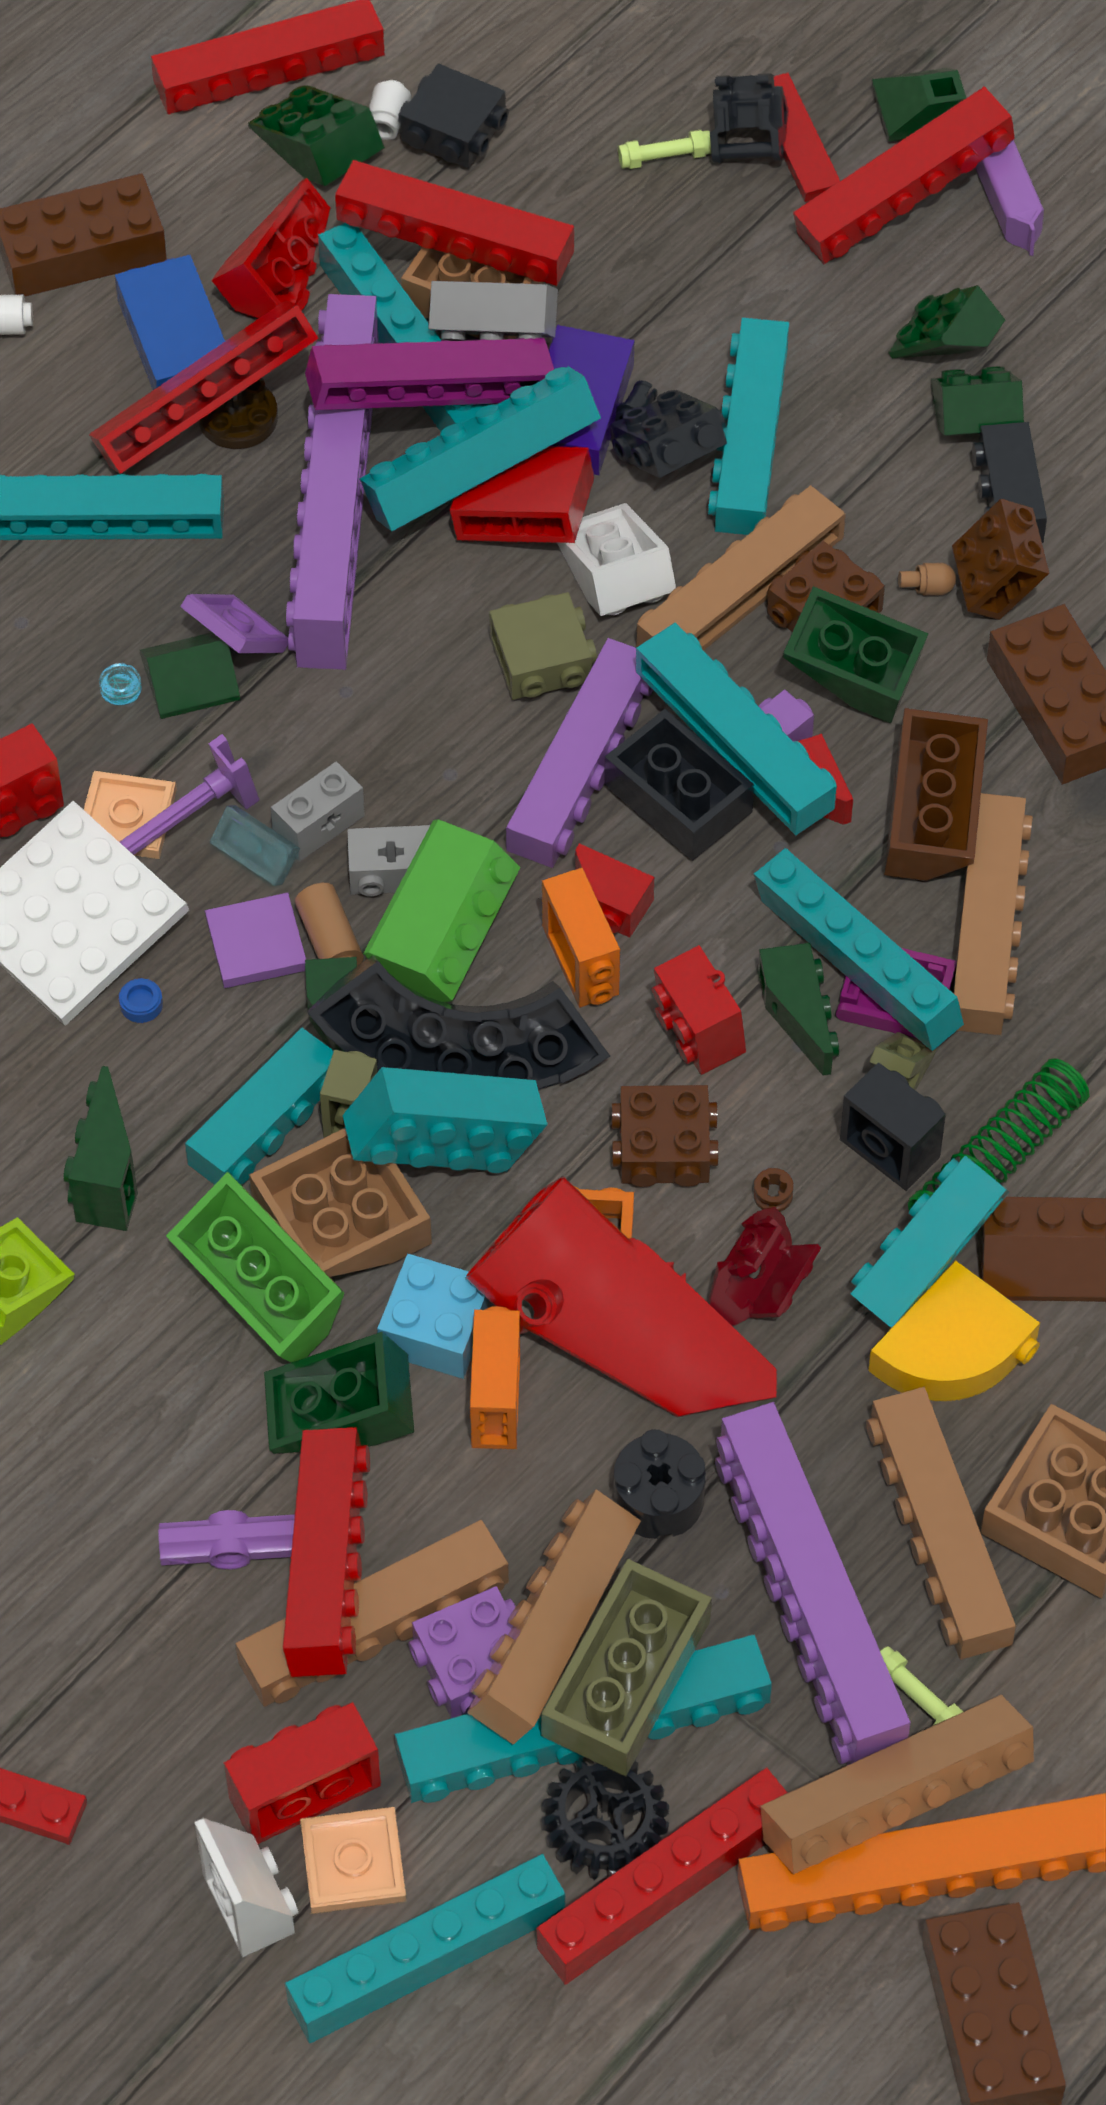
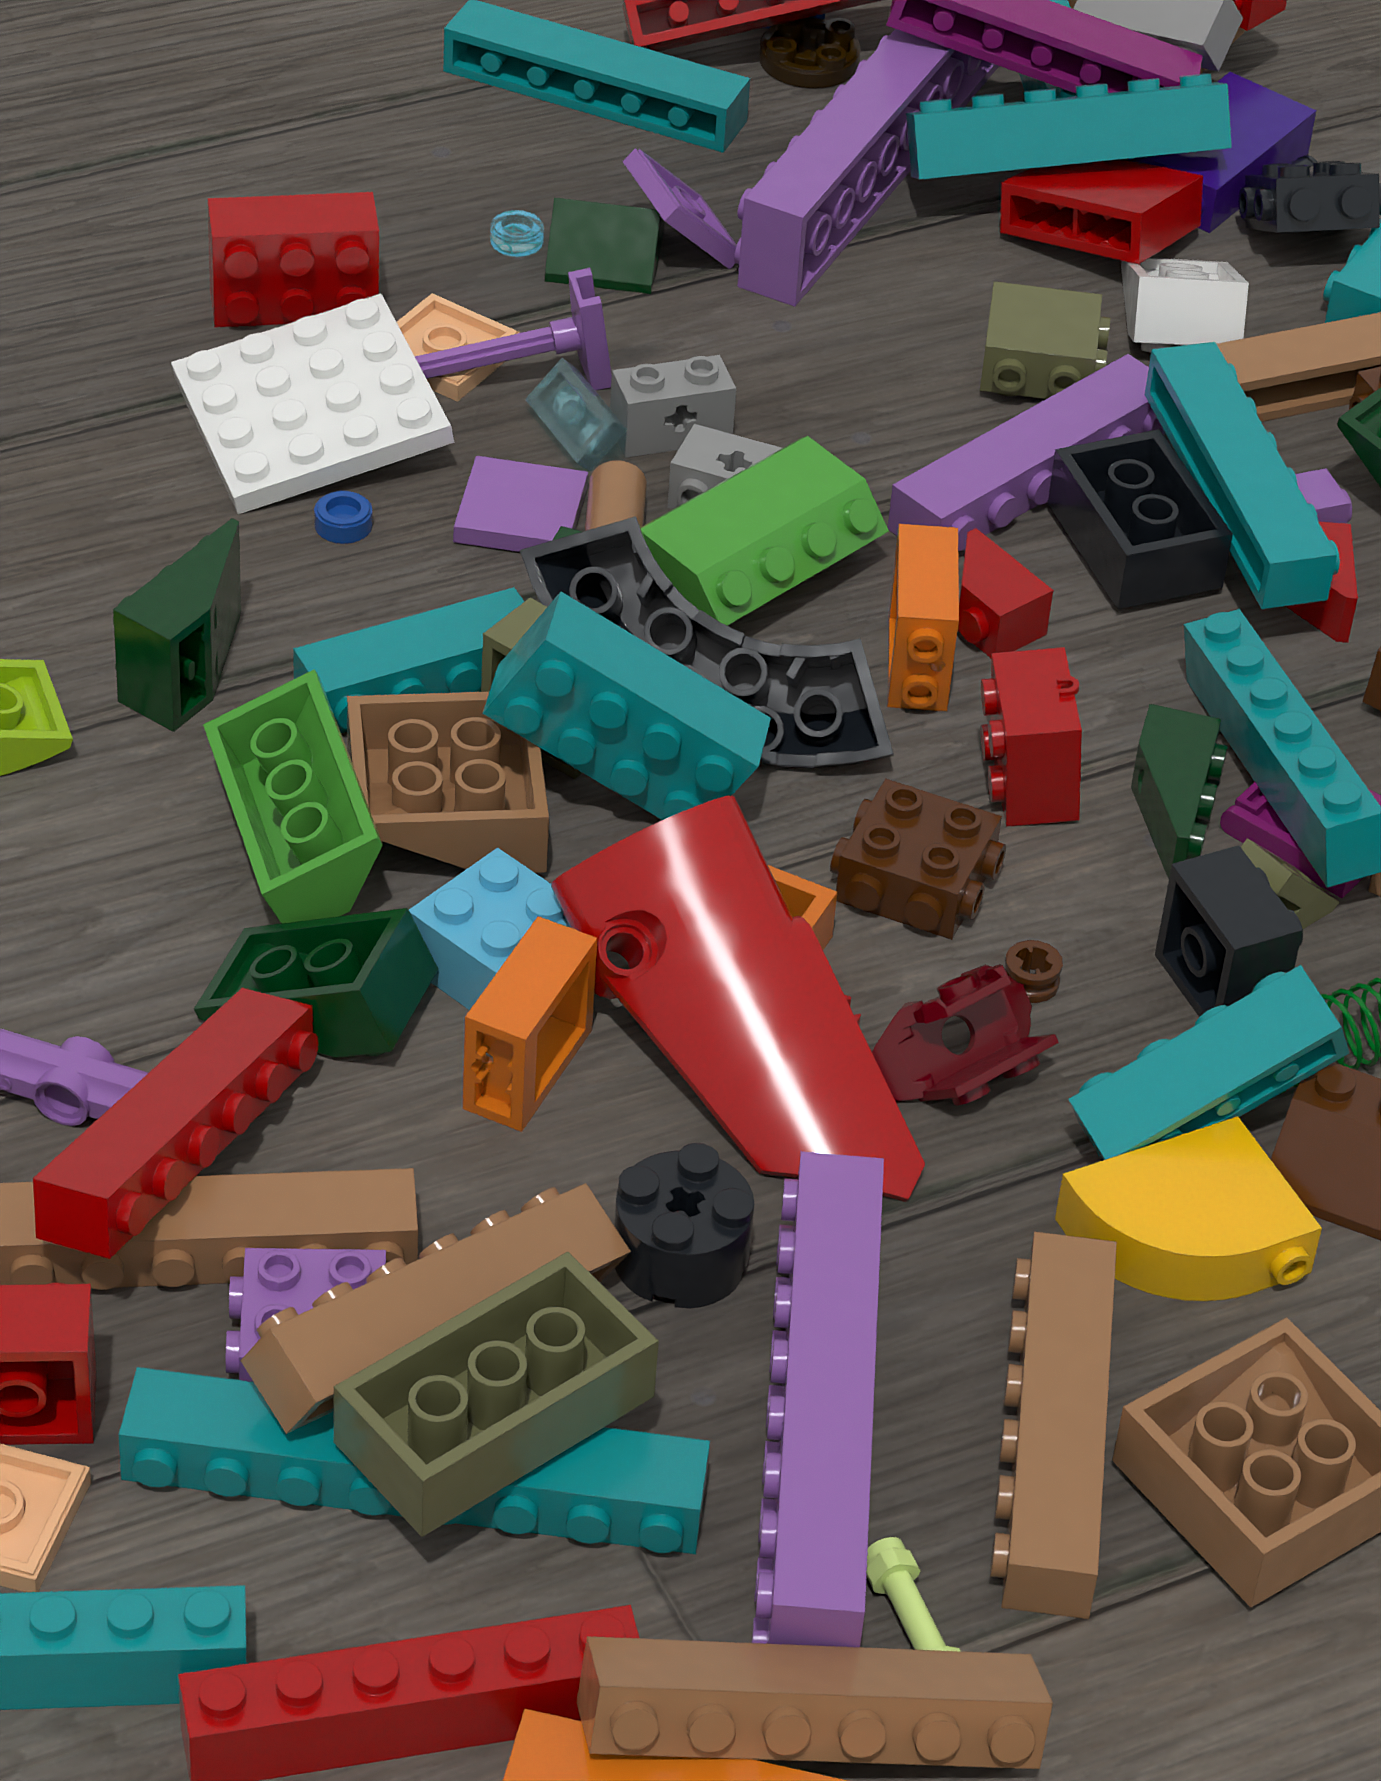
camera: 20 degrees right, 15 degrees down
black gear [542,1757,669,1881] -> none

